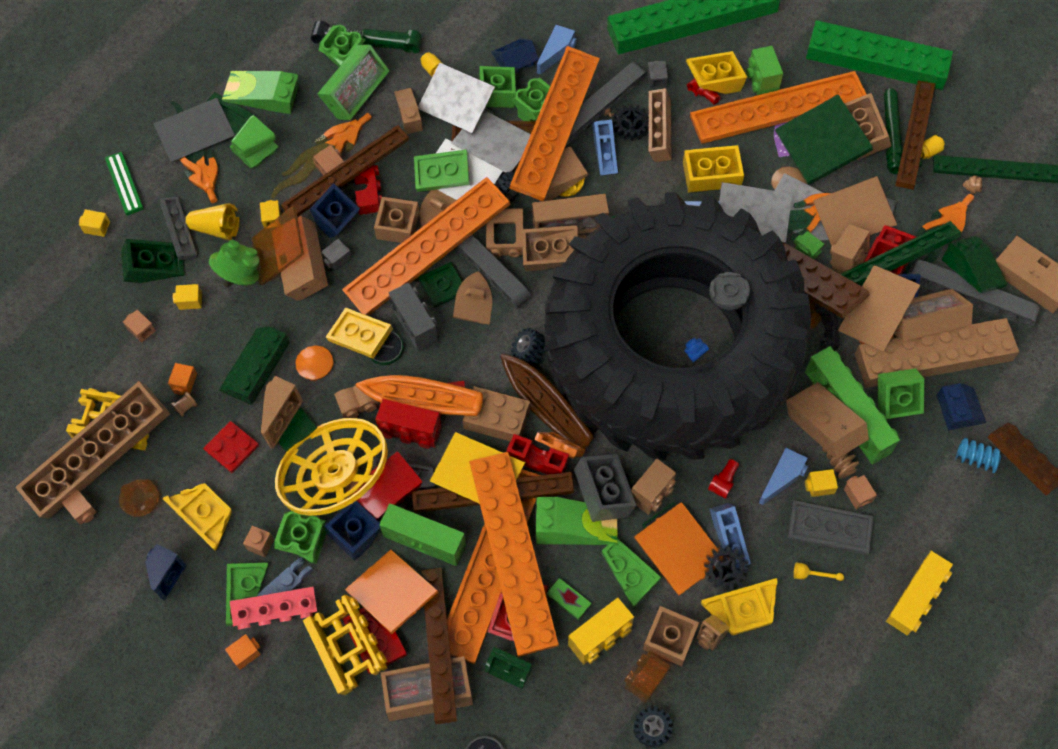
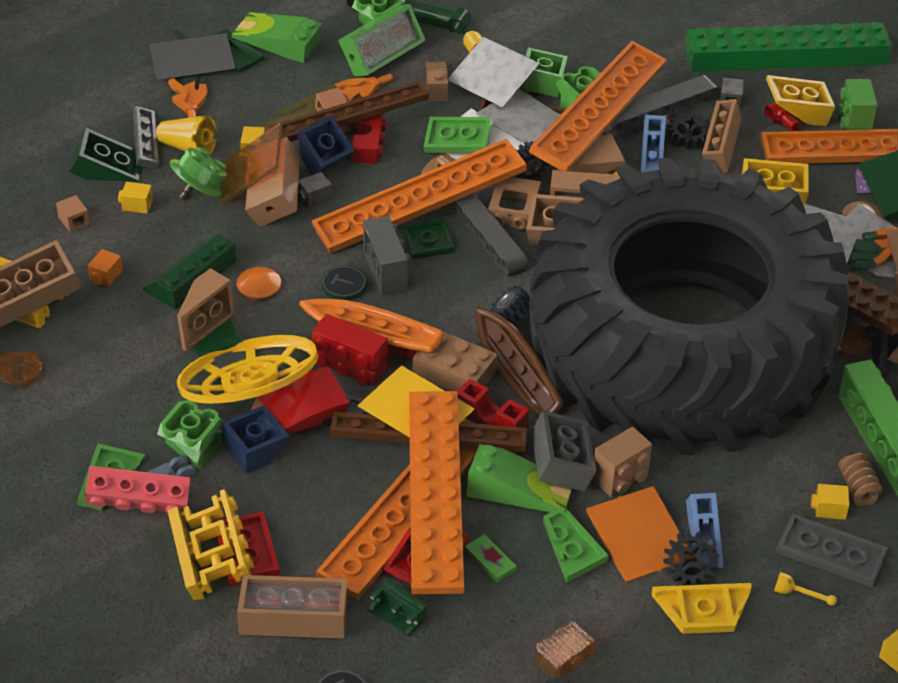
camera: 10 degrees right, 20 degrees down
yellow brick [79,210,110,237] -> none
green tile [105,152,144,216] -> none
dark blue slope [145,544,186,601] -> none
yellow wing [163,483,232,551] -> none
medium nougat bush [171,392,197,417] -> none
red plate [203,421,259,473] -> none
orange brick [225,634,261,670] -> none
bright green piece [230,115,279,168] -> none
nougat brick [243,526,274,557] -> none
yellow plate [326,308,393,359] -> none
medium nougat brick [334,385,380,418] -> none
orange piece [345,550,438,634] -> none
medium nougat brick [374,197,420,243] -> none
bright green brick [379,504,466,566] -> none
reddish brown plate [421,568,457,725] -> none
medium nougat shield [453,271,492,324] -> none
dark blue slope [491,38,539,73] -> none
orange wing [534,432,585,459] -> none
medium blue slope [537,25,577,74] -> none
yellow brick [568,598,634,665] -> none
medium nougat brick [643,606,699,667] -> none
blue plate [684,338,709,362] -> none
medium nougat slope [697,615,730,651] -> none
red pin [708,459,739,499] -> none
dark grey tile [709,272,750,310] -> none
medium blue slope [759,448,808,505] -> none
medium nougat brick [786,382,869,459] -> none
bright green window [793,231,824,259] -> none
nougat brick [844,475,877,509] -> none

